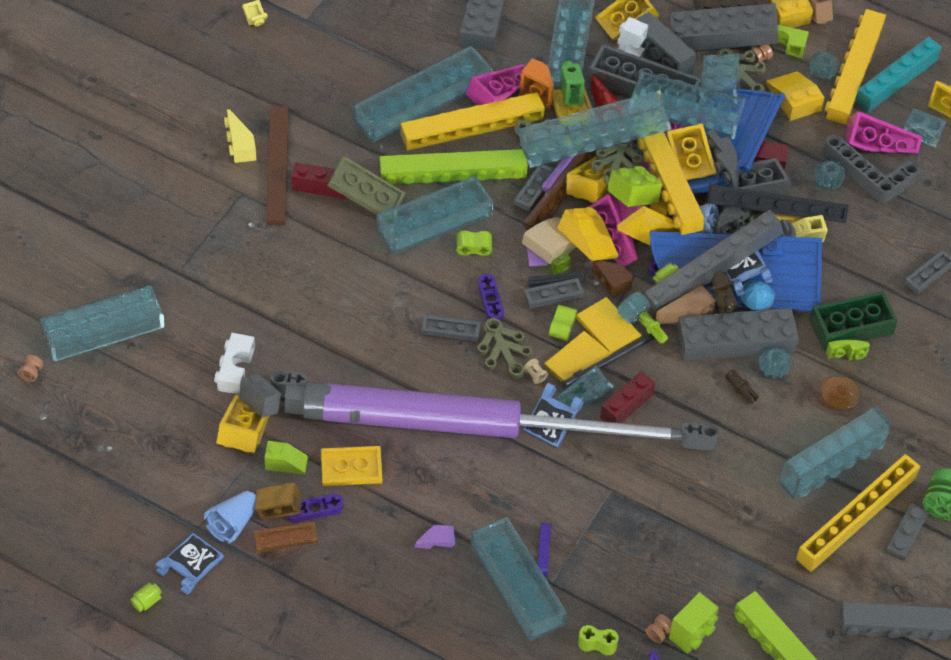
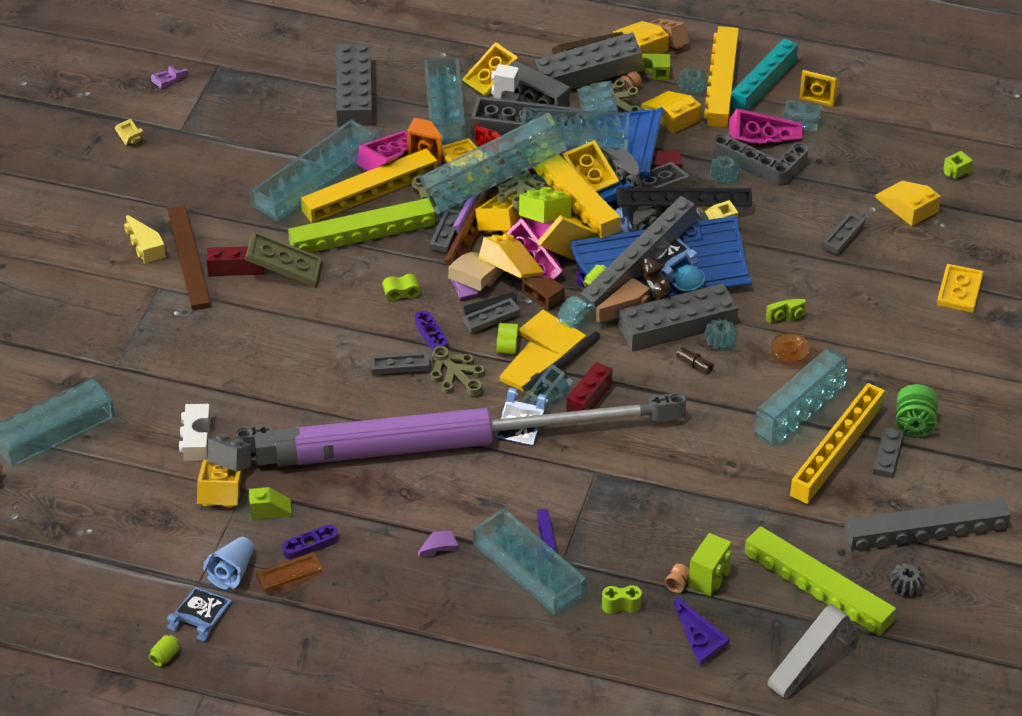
camera: 10 degrees left, 10 degrees down
pearl gold brick [255,482,302,520] -> none
yellow tile [321,446,383,486] -> none
clear light blue brick [376,176,493,255] -> none
tan bush [524,358,548,384] -> none
clear neon green tile [550,254,571,274] -> none
bright green torso [560,61,585,106] -> none
lime axle [638,312,668,344] -> none
dark green brick [810,291,898,350] -> none

